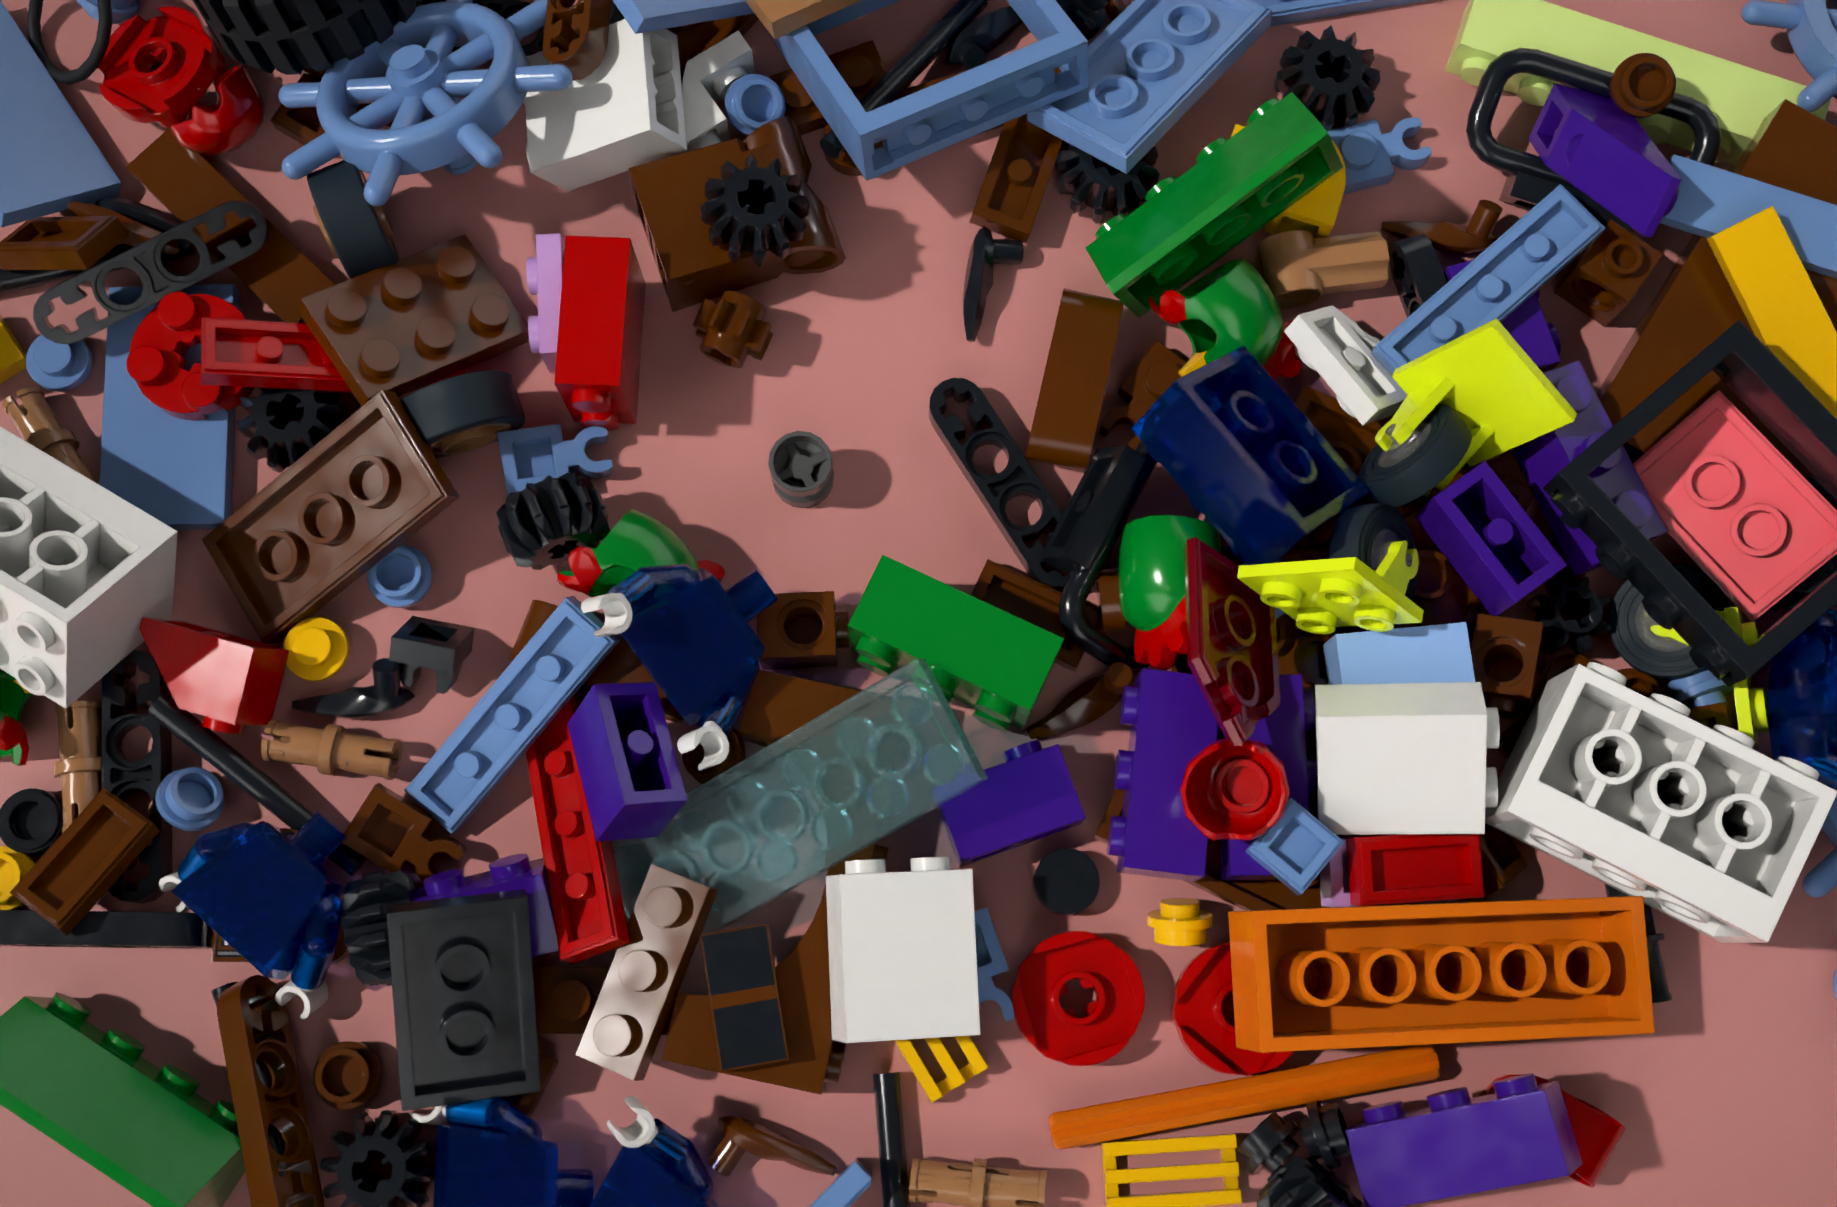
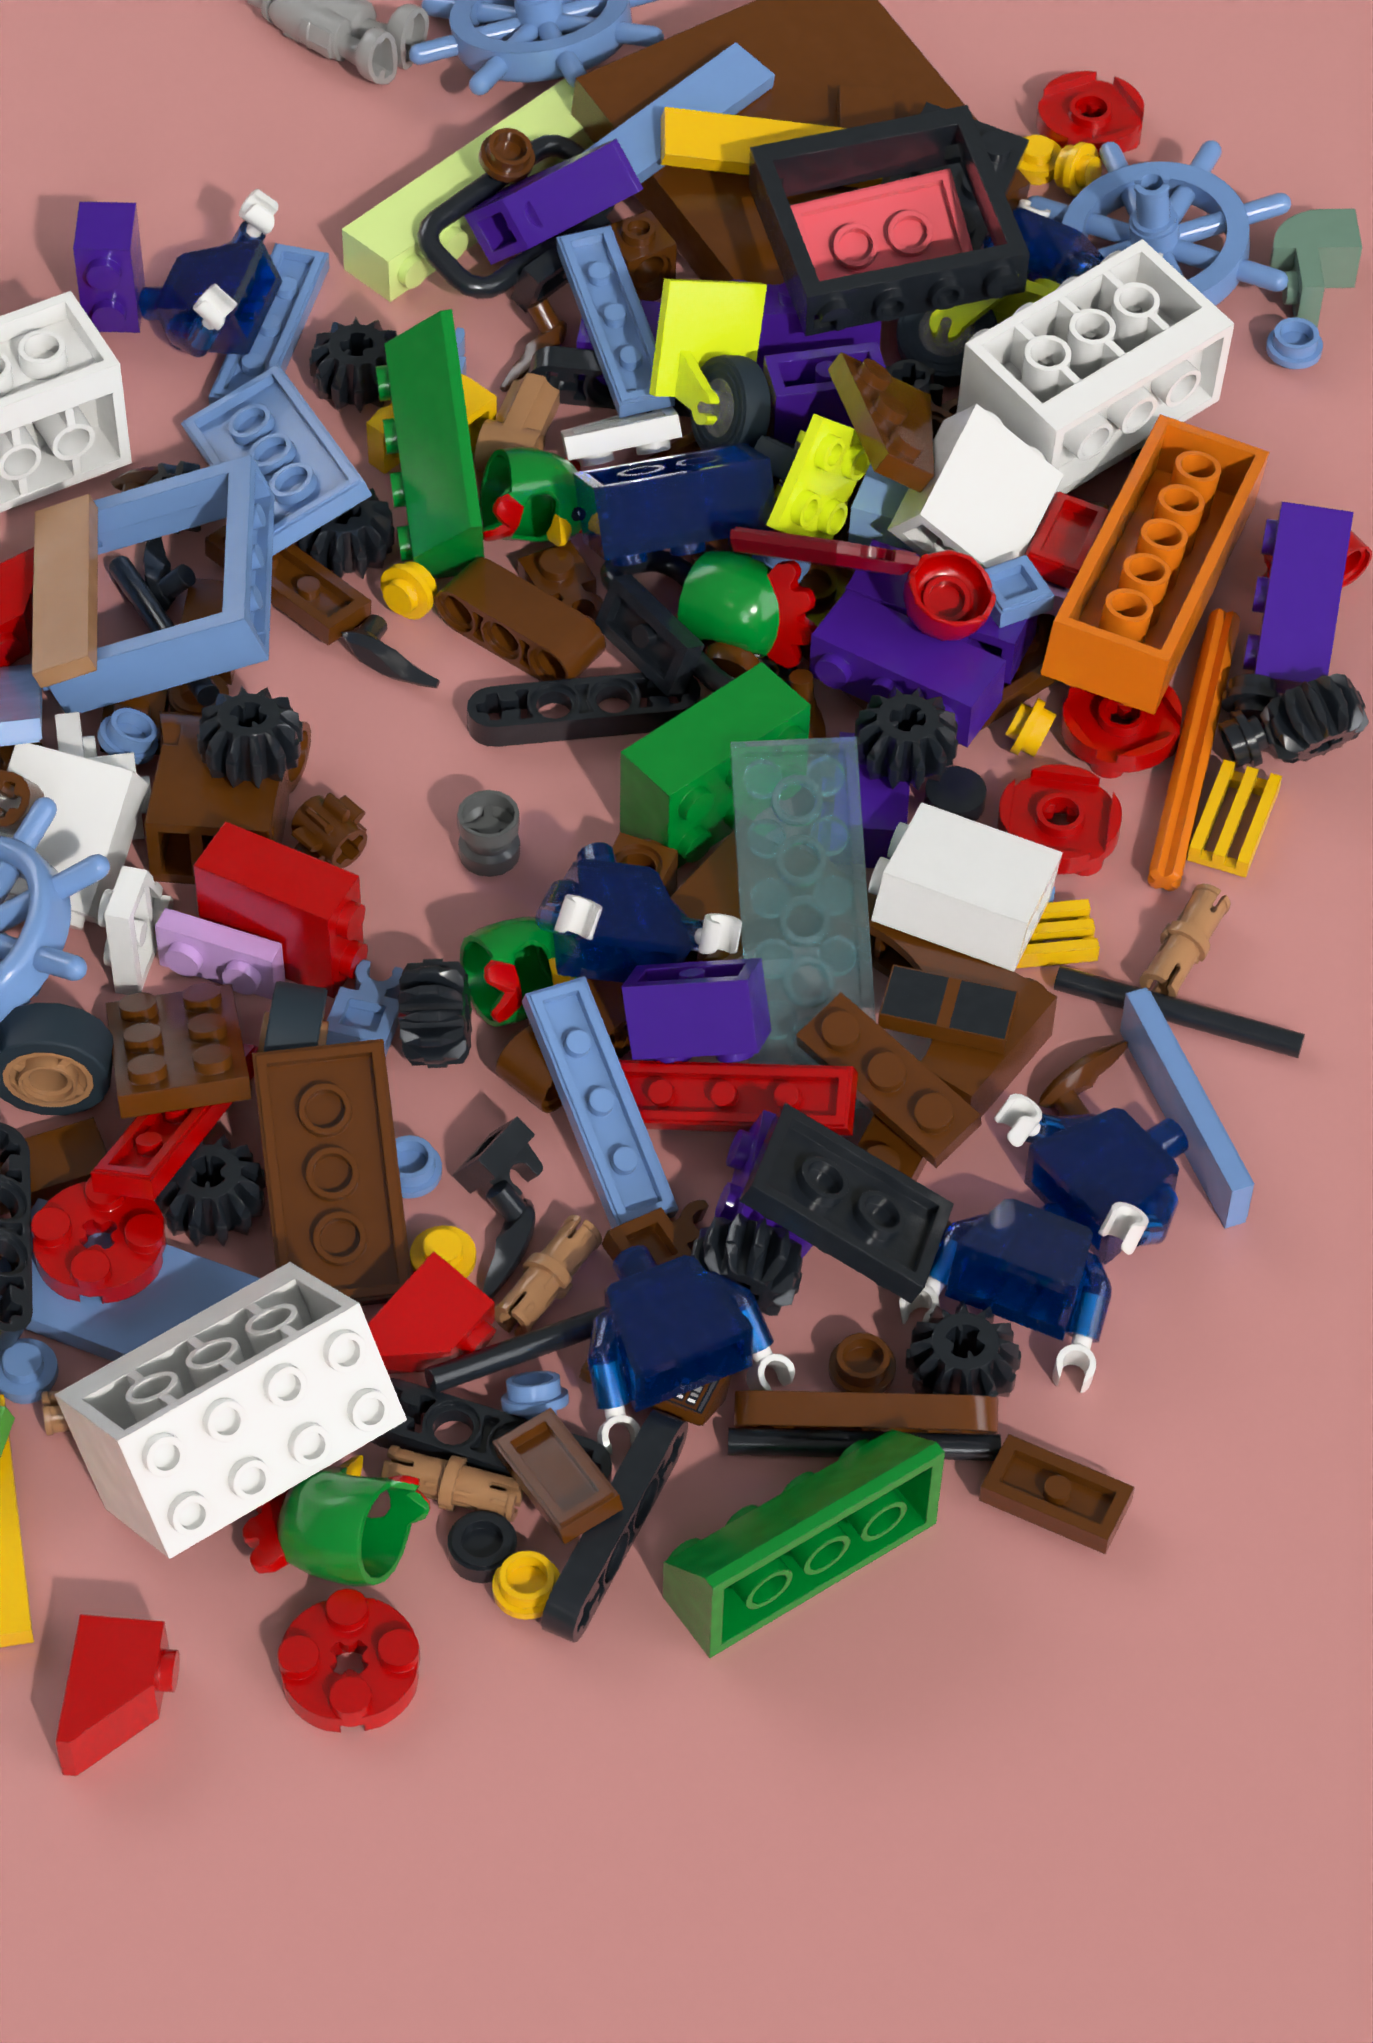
camera: 65 degrees left, 25 degrees down
none -> white wing [98,866,174,995]
none -> yellow plate [380,561,437,620]
none -> reddish brown wing [827,352,934,493]
none -> black gear [854,686,958,790]

